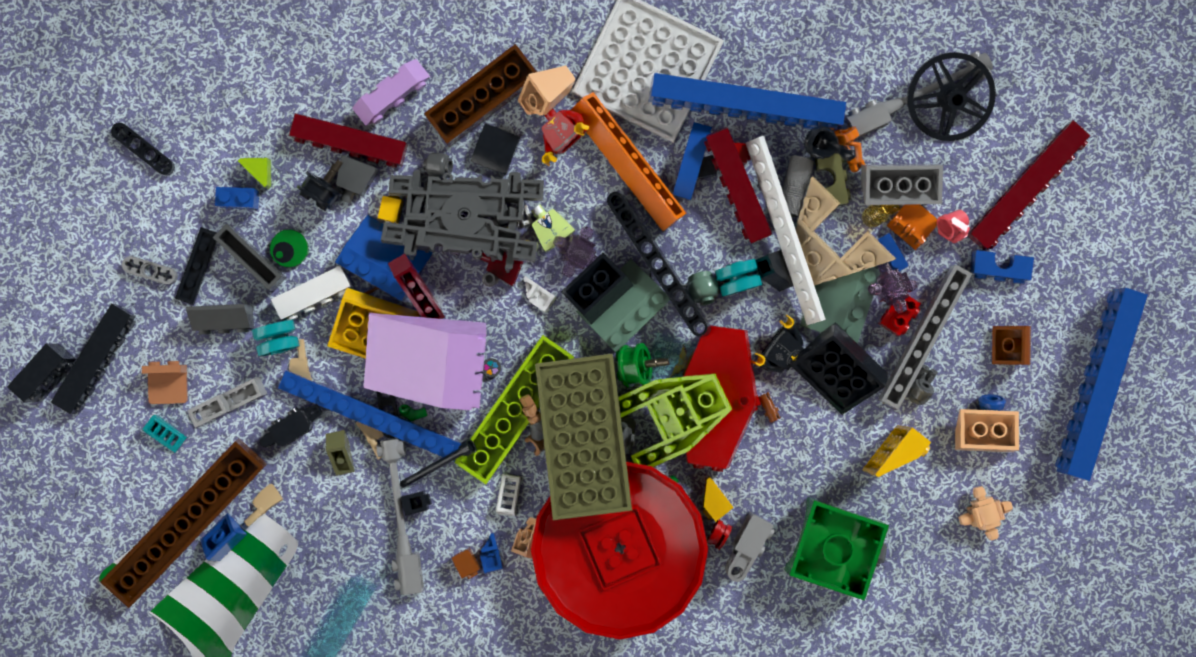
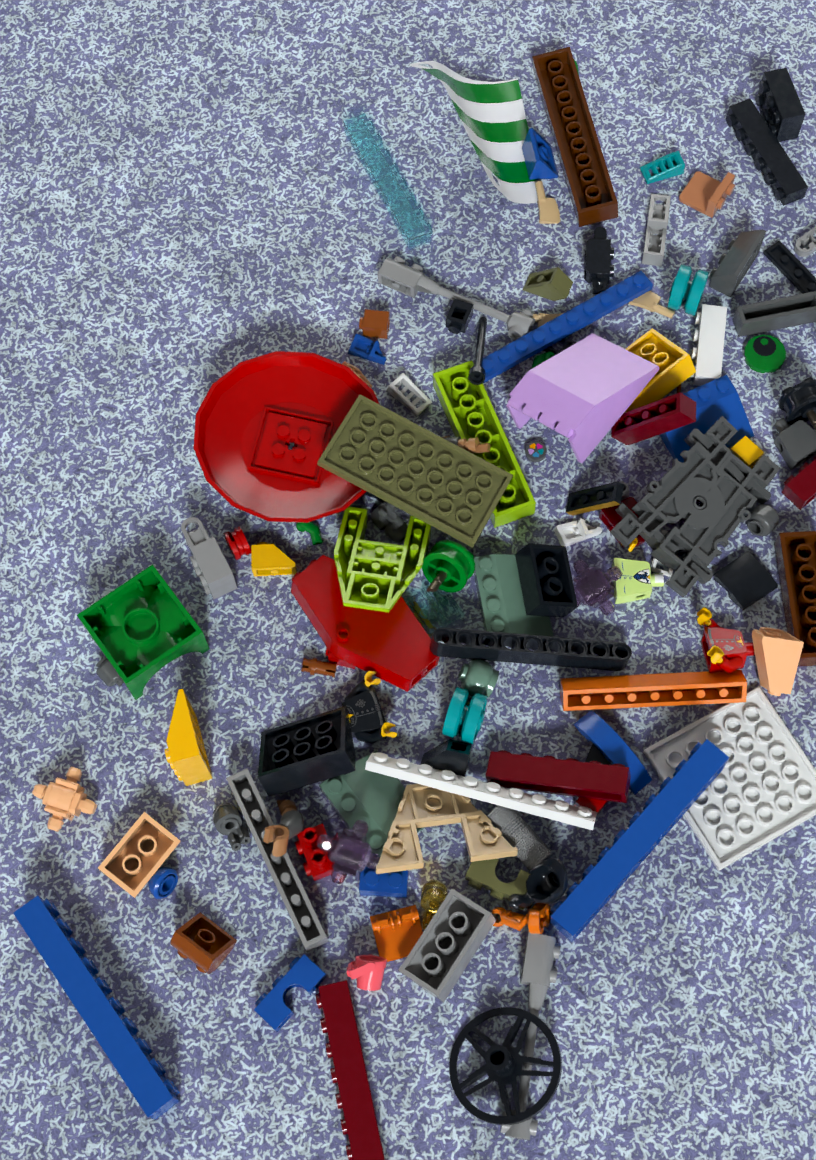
camera: 120 degrees right, 20 degrees down
none -> medium nougat piece [263,800,304,857]
none -> black plate [566,481,624,515]

